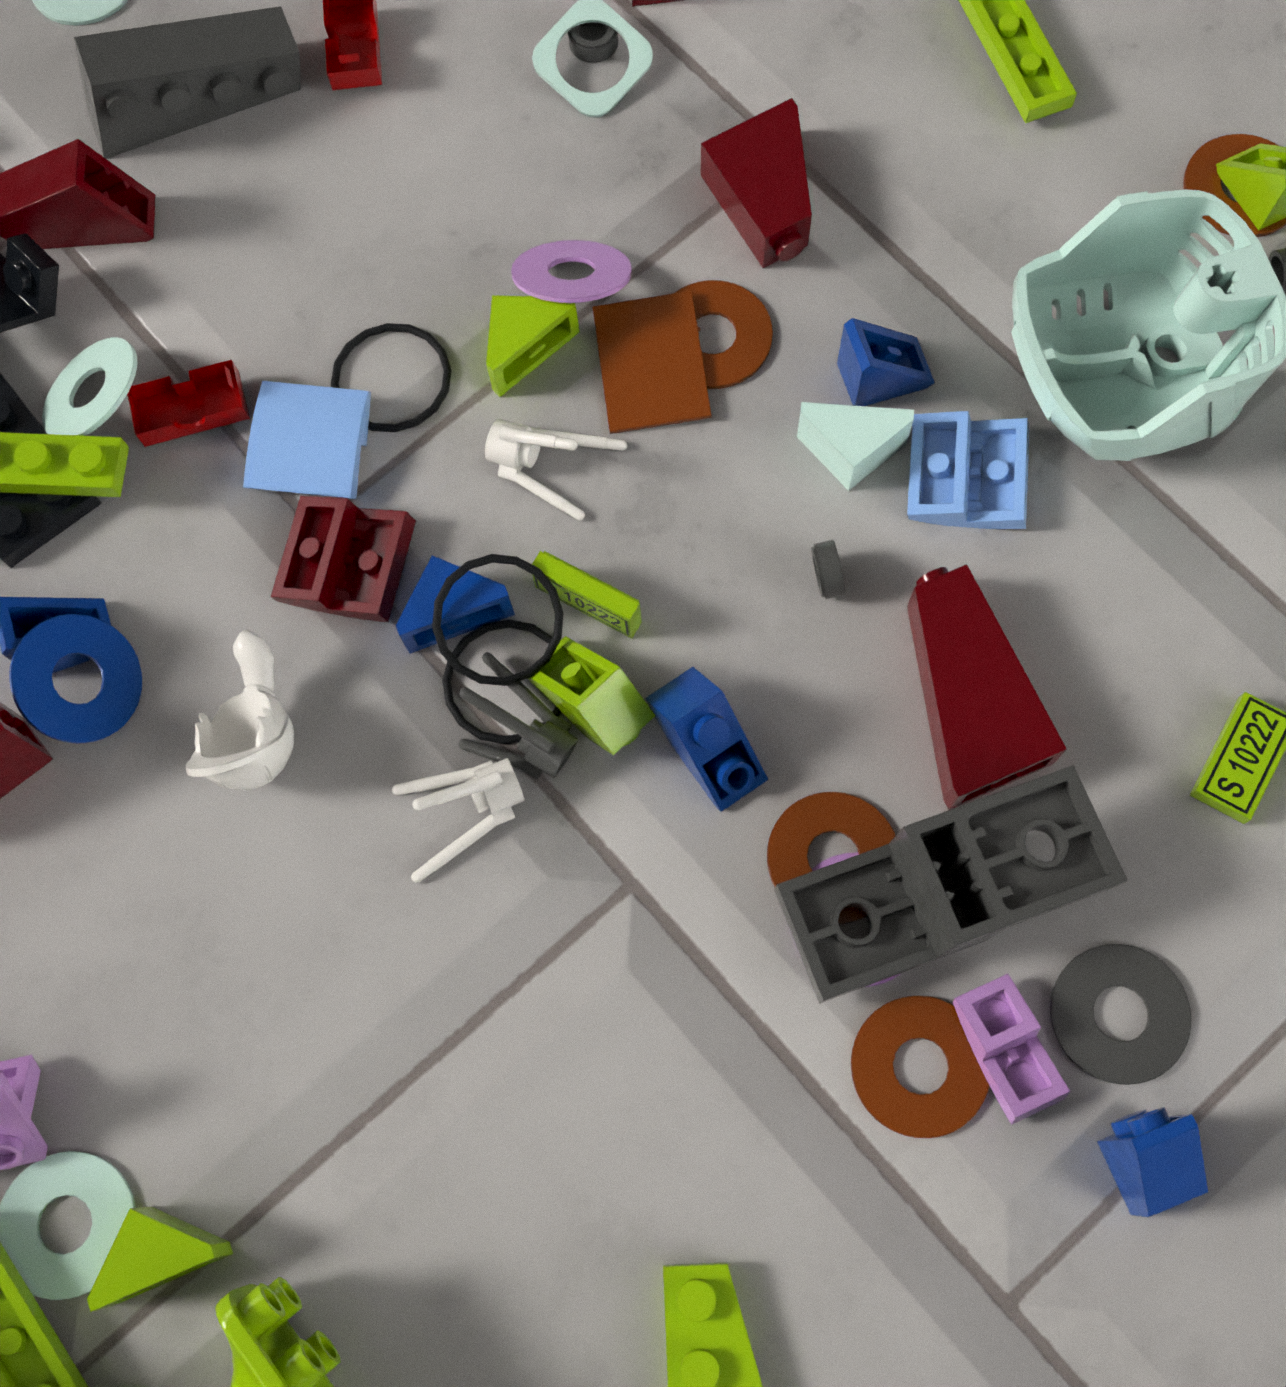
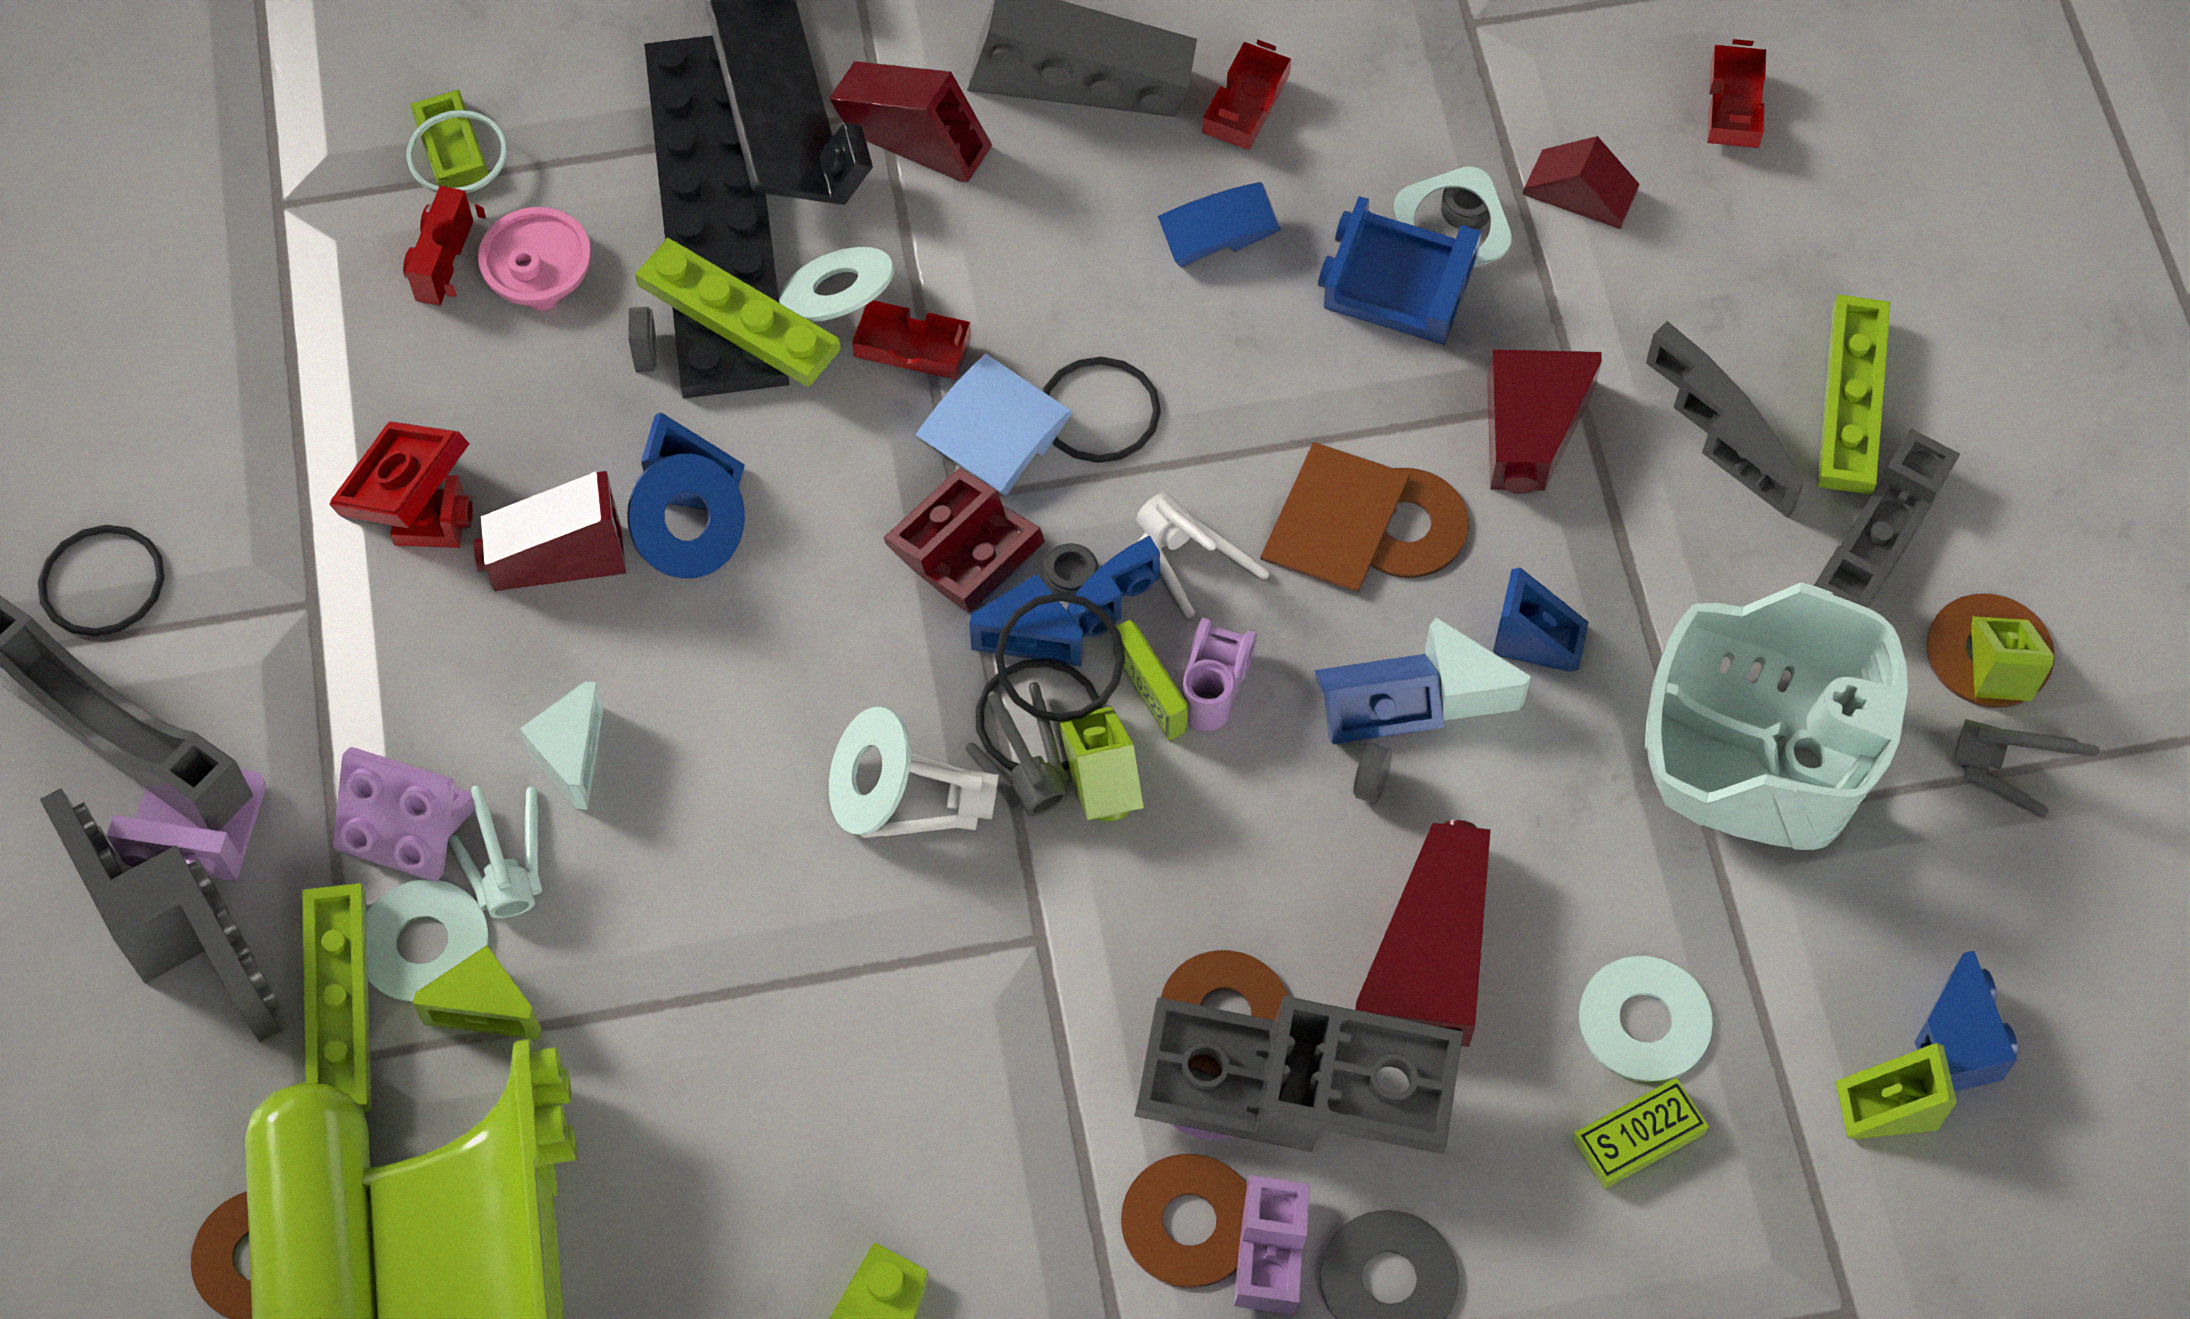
camera: 25 degrees right, 10 degrees down
white piece [185,629,294,791] -> none
lime slope [486,295,580,397] -> none
lavender gear [511,240,632,303] -> none
blue slope [645,667,769,812] -> none
light blue slope [907,411,1030,529] -> none
none -> light aqua plant [448,785,543,918]
none -> light aqua slope [520,681,604,810]
none -> light aqua gear [829,707,911,835]
none -> dark grey tile [1043,543,1098,595]
none -> blue slope [1067,535,1160,637]
none -> blue slope [1158,182,1281,268]
none -> lavender piece [1182,617,1257,732]
none -> blue panel [1315,654,1444,744]
none -> blue panel [1318,196,1481,346]
none -> light aqua gear [1579,956,1713,1083]
none -> dark grey slope [1646,321,1804,518]
none -> dark grey slope [1813,429,1960,608]

